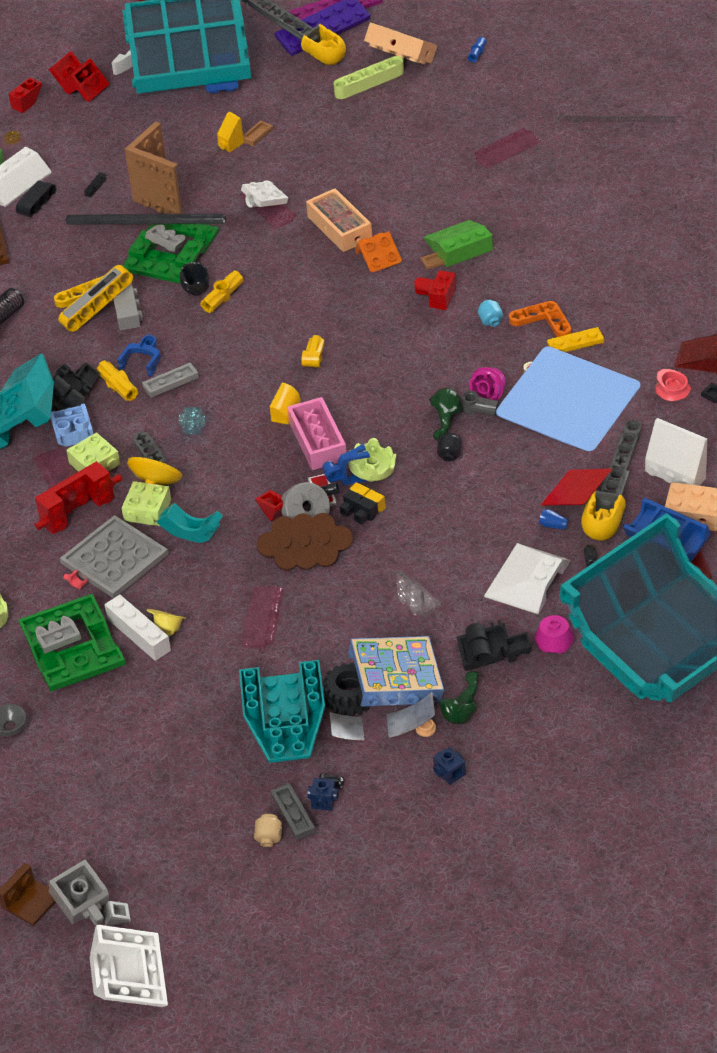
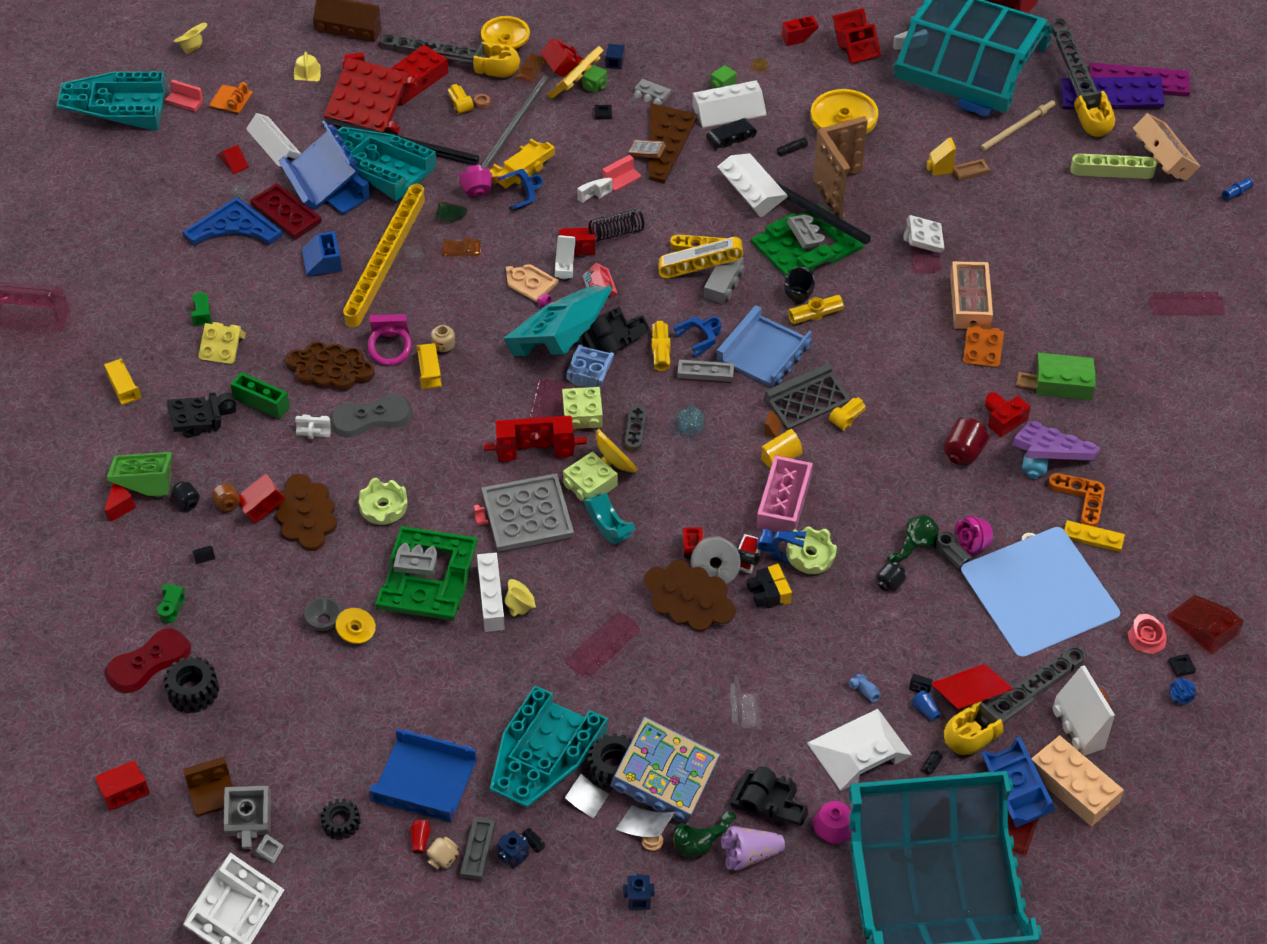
camera: 30 degrees right, 5 degrees up
none -> black tyre [320,798,361,840]
none -> yellow dish [336,608,376,644]
none -> blue panel [369,729,477,823]
none -> red cone [410,820,431,854]
none -> coral panel [582,263,618,297]
none -> white slope [717,153,788,218]
none -> medium blue panel [717,305,813,388]
none -> lavender cone [721,826,785,870]
none -> dark grey fence [763,363,851,430]
none -> dark orange slope [764,411,782,438]
none -> yellow dish [811,89,878,134]
none -> medium blue arm [849,674,881,702]
none -> black tile [909,674,933,693]
none -> dark red cylinder [944,417,991,465]
none -> tan bar [980,100,1056,151]
none -> medium lavender wing [1012,421,1100,460]

